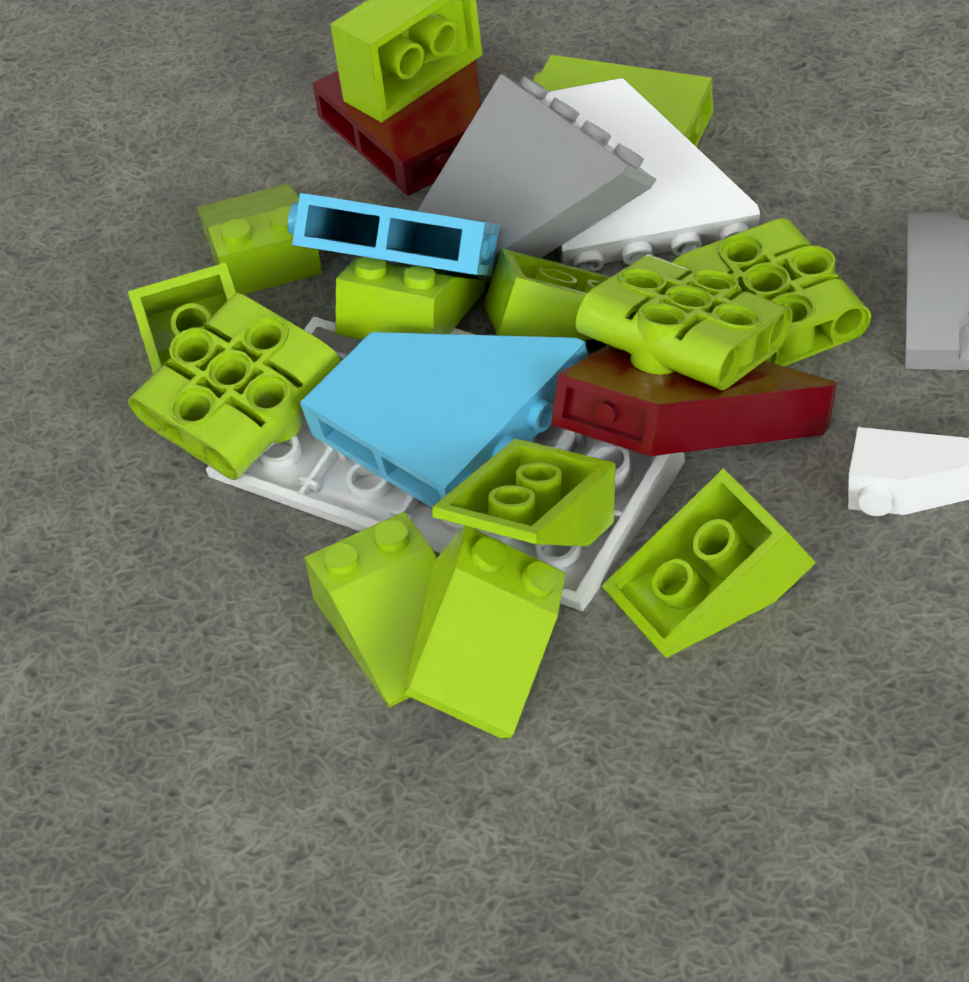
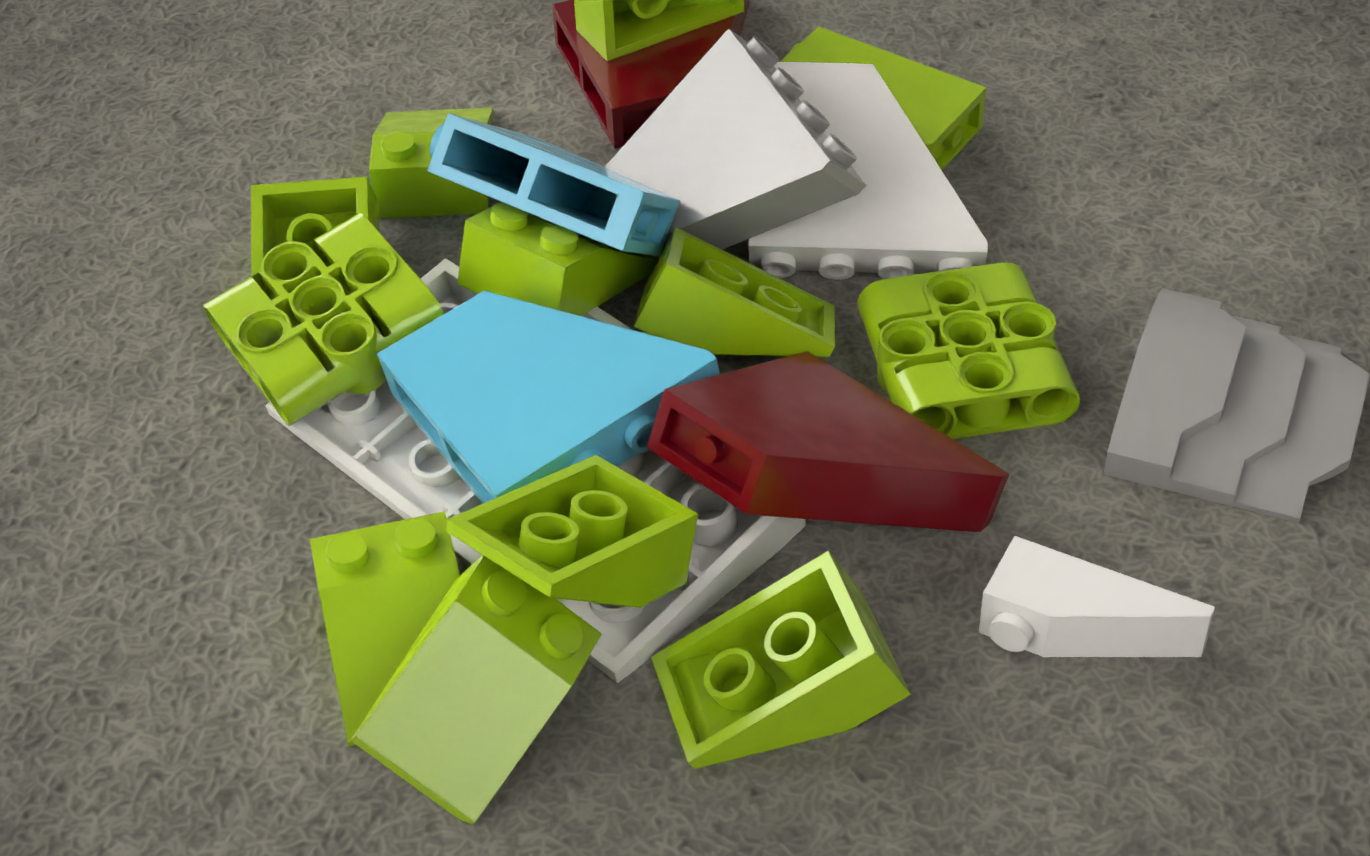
camera: 10 degrees right, 0 degrees up
lime connector [576,254,793,391] -> none

